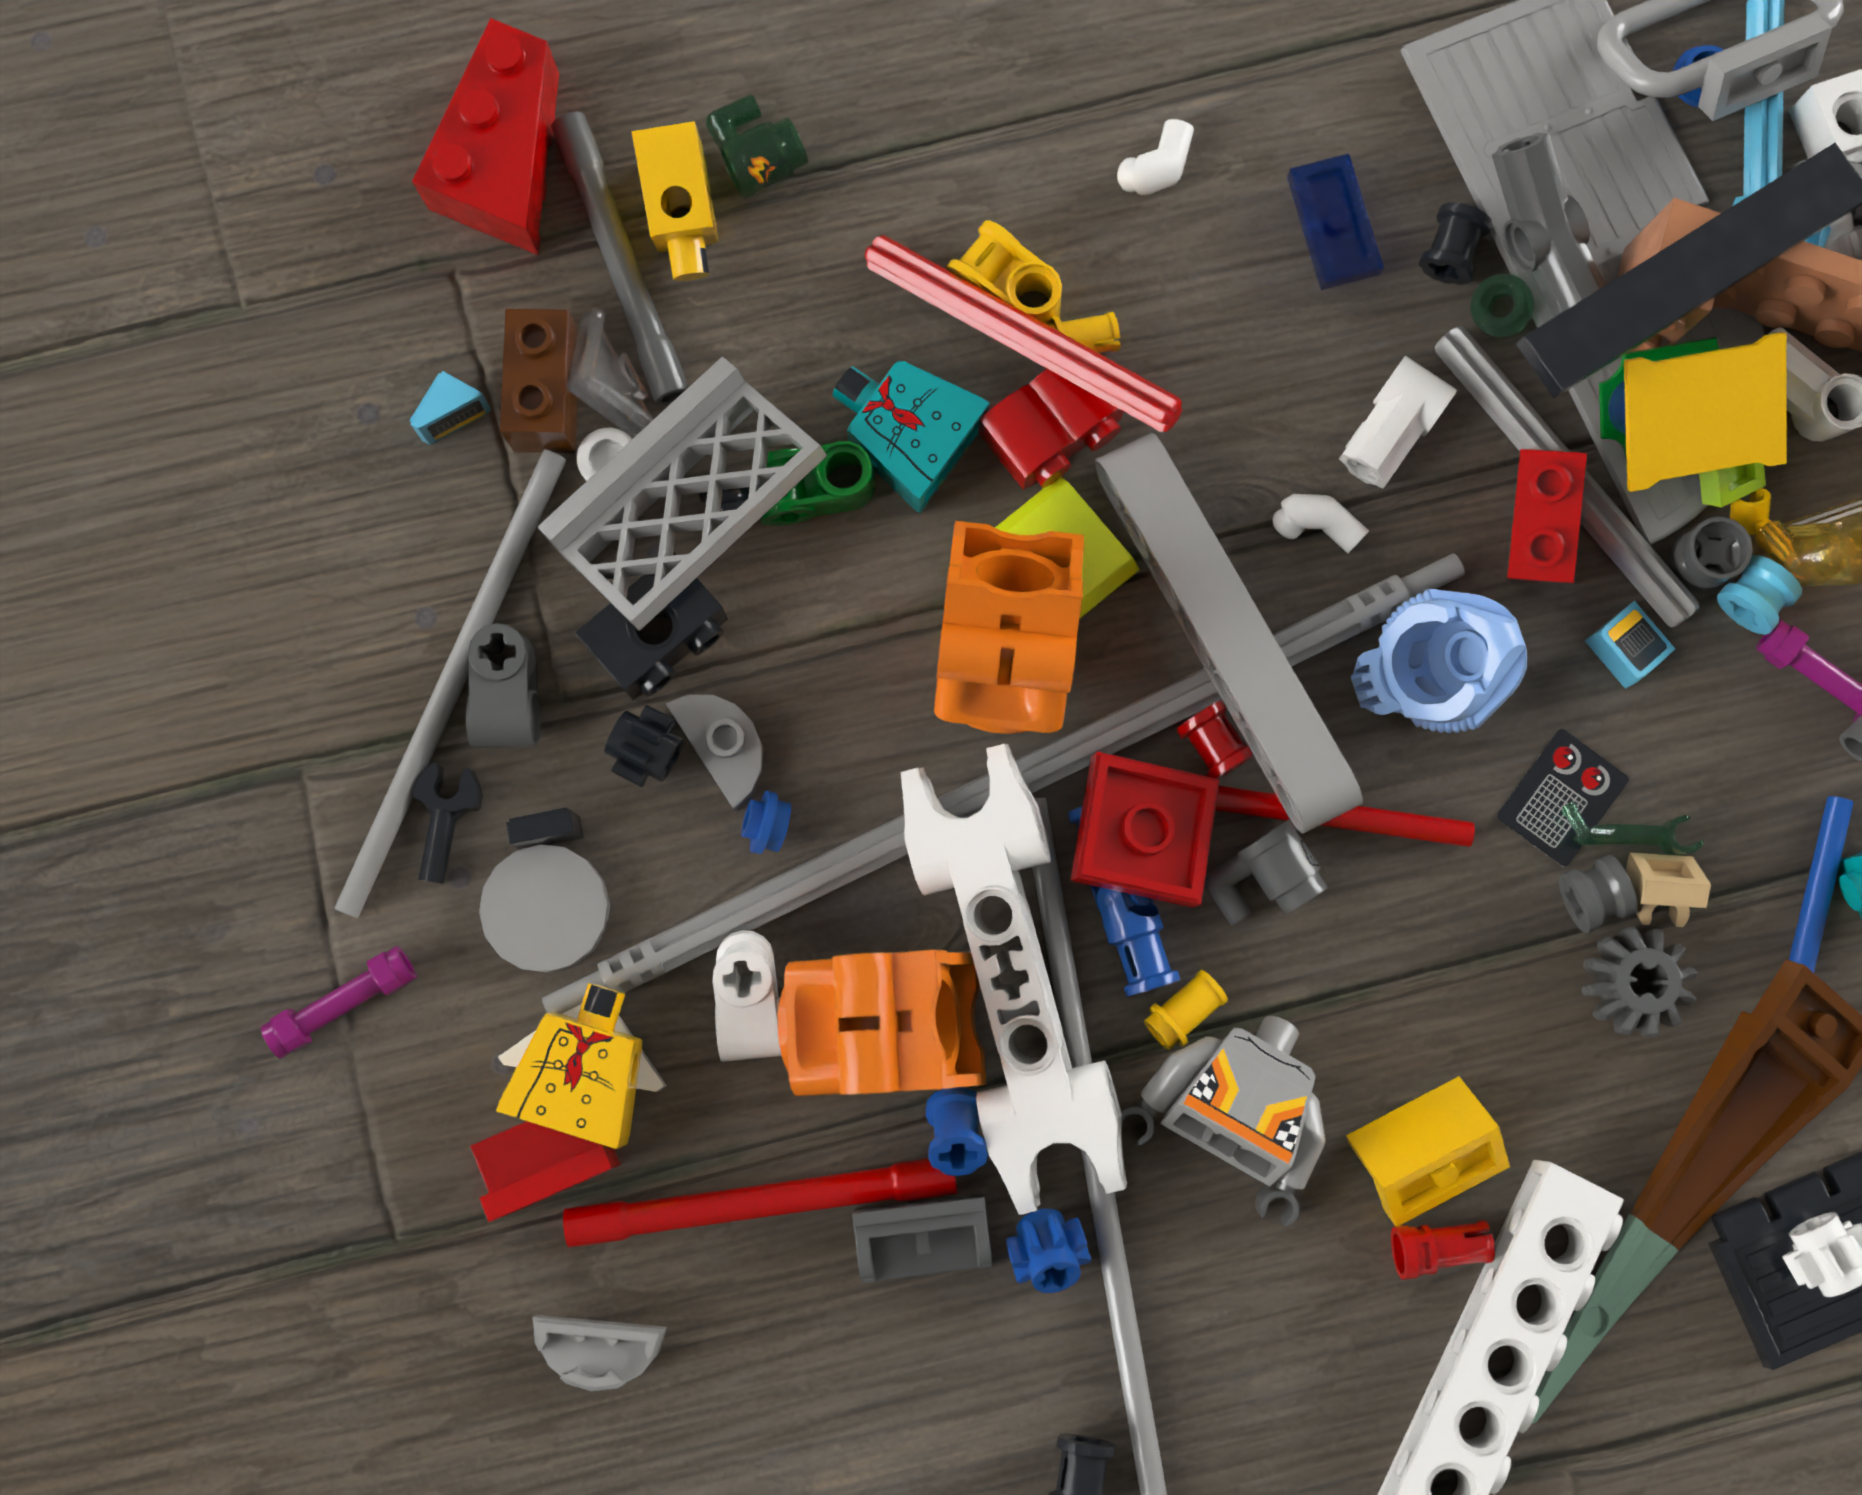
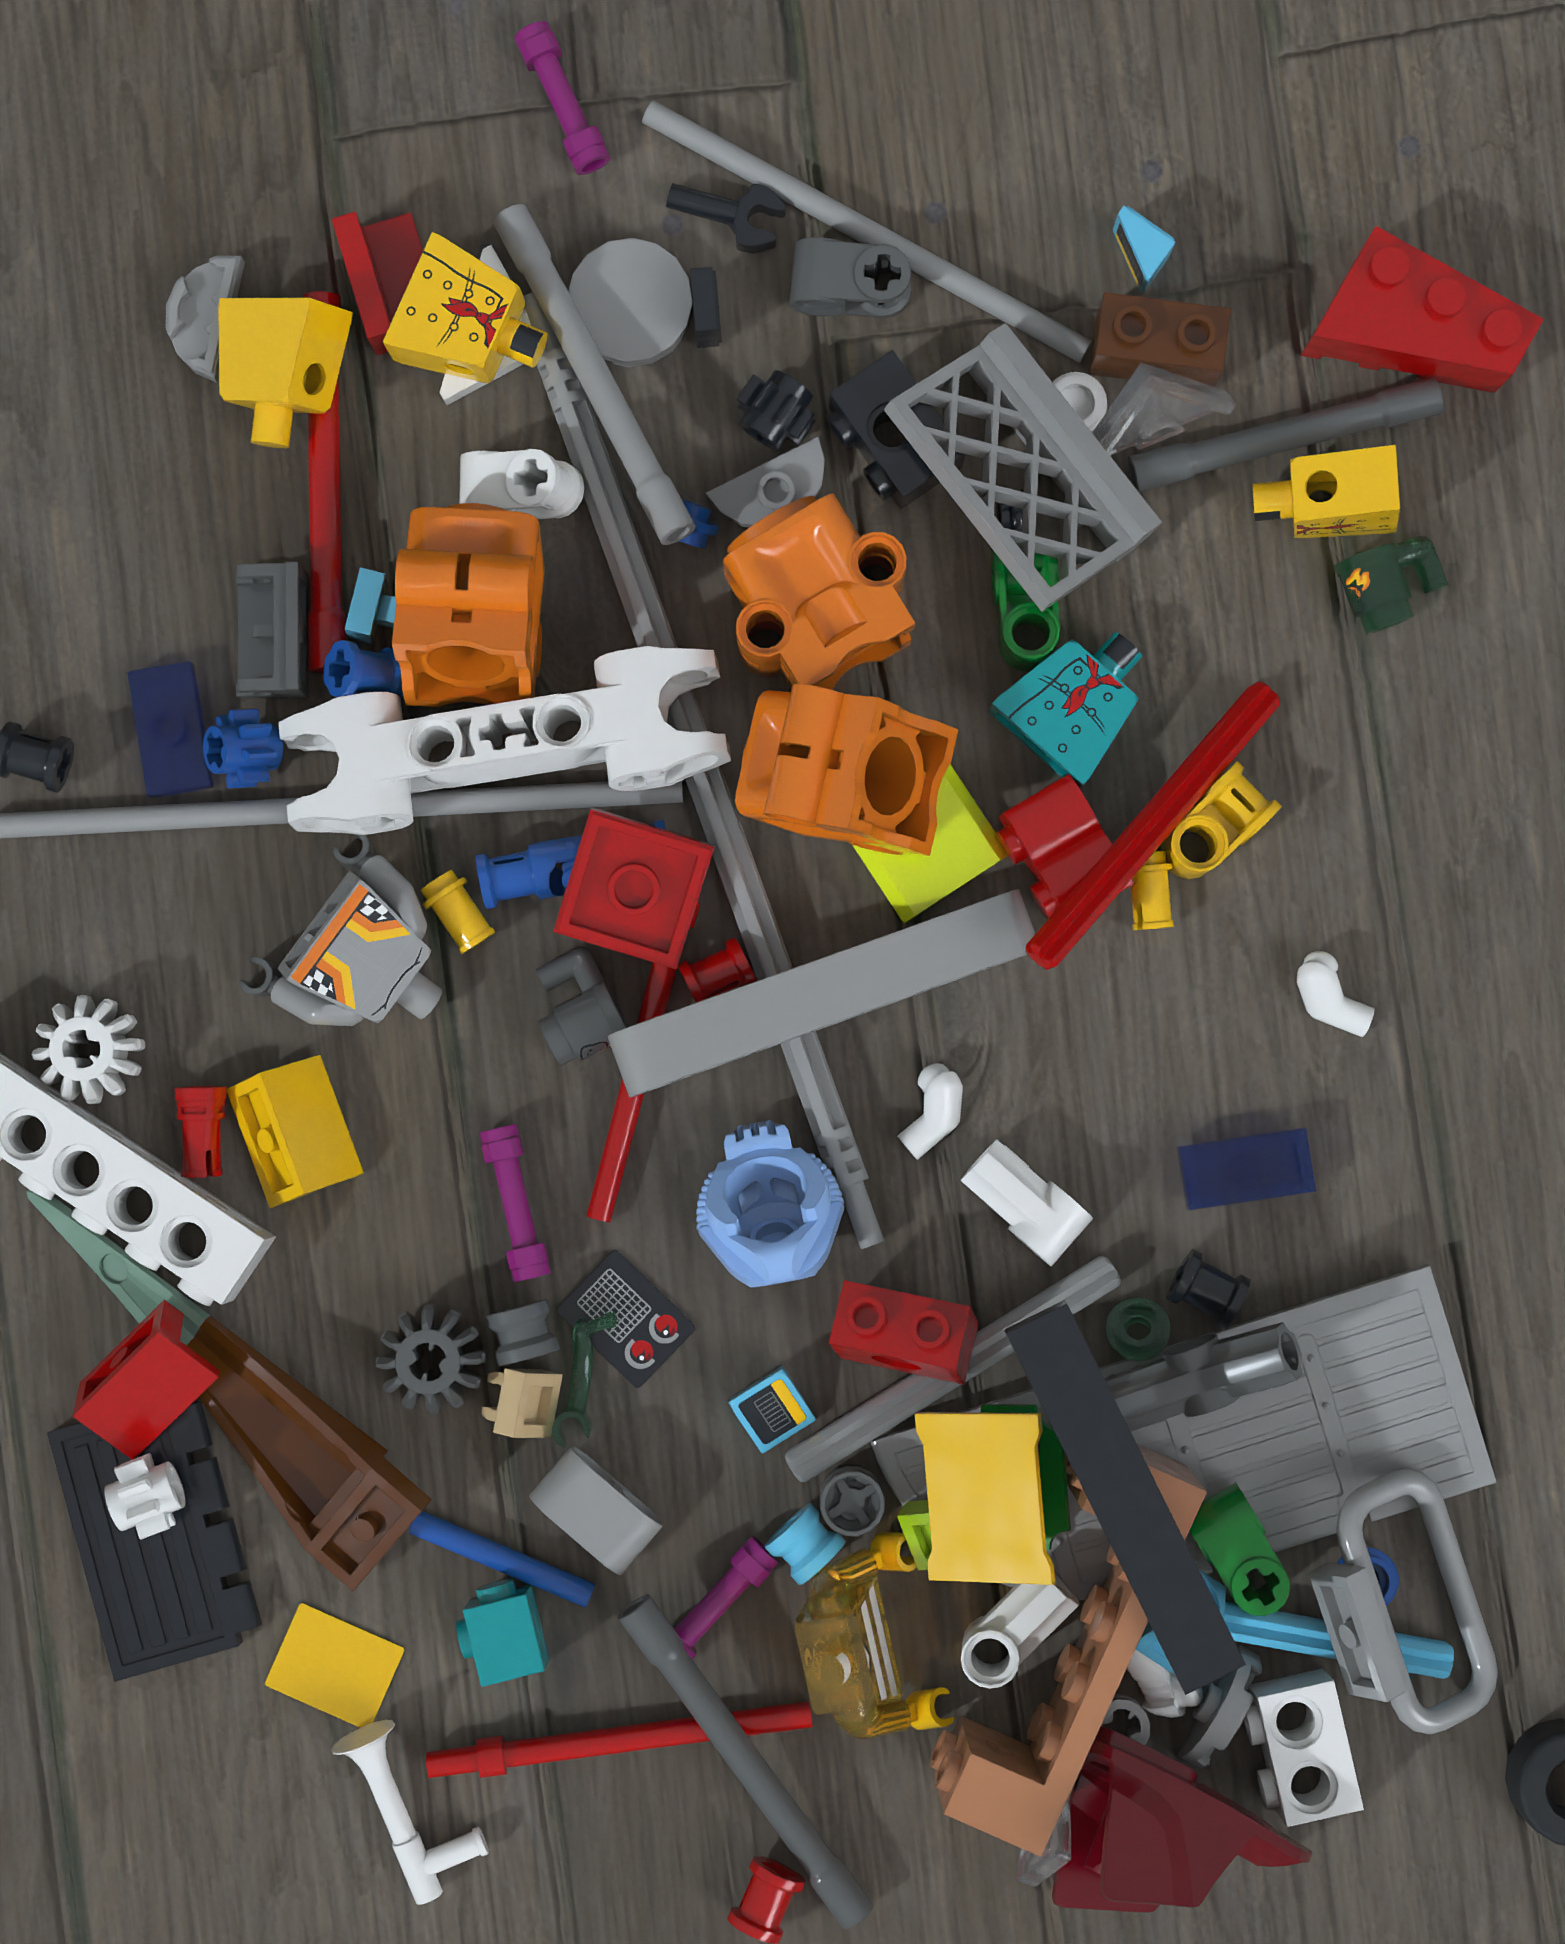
camera: 100 degrees right, 5 degrees up
none -> white gear [31,995,145,1104]
none -> red panel [72,1300,220,1460]
none -> clear blue plate [127,661,214,798]
none -> yellow torso [218,298,353,448]
none -> medium azure tile [345,567,396,644]
none -> magenta bar [479,1124,551,1282]
none -> light grey piece [493,204,696,545]
none -> light grey beam [529,1446,664,1575]
none -> orange piece [723,493,916,690]
none -> green piece [1189,1482,1290,1616]

